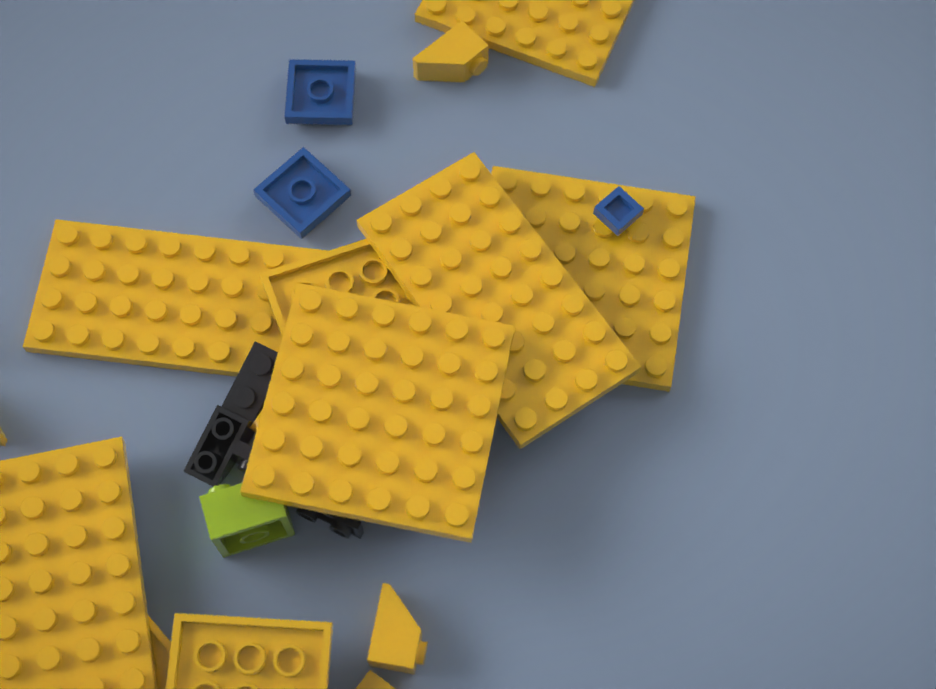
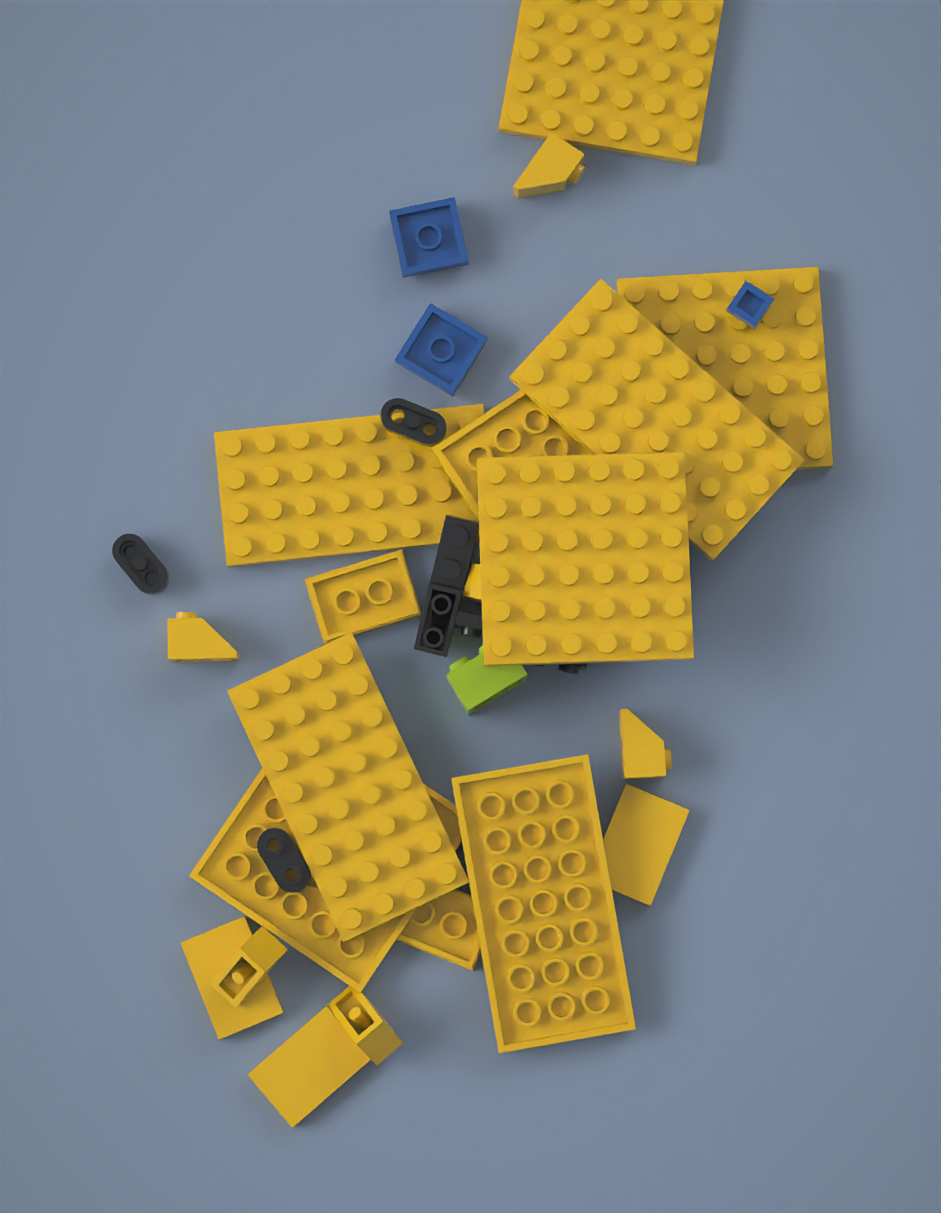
camera: 10 degrees left, 15 degrees up
none -> yellow tile [304,549,422,645]
none -> black plate [380,398,447,447]

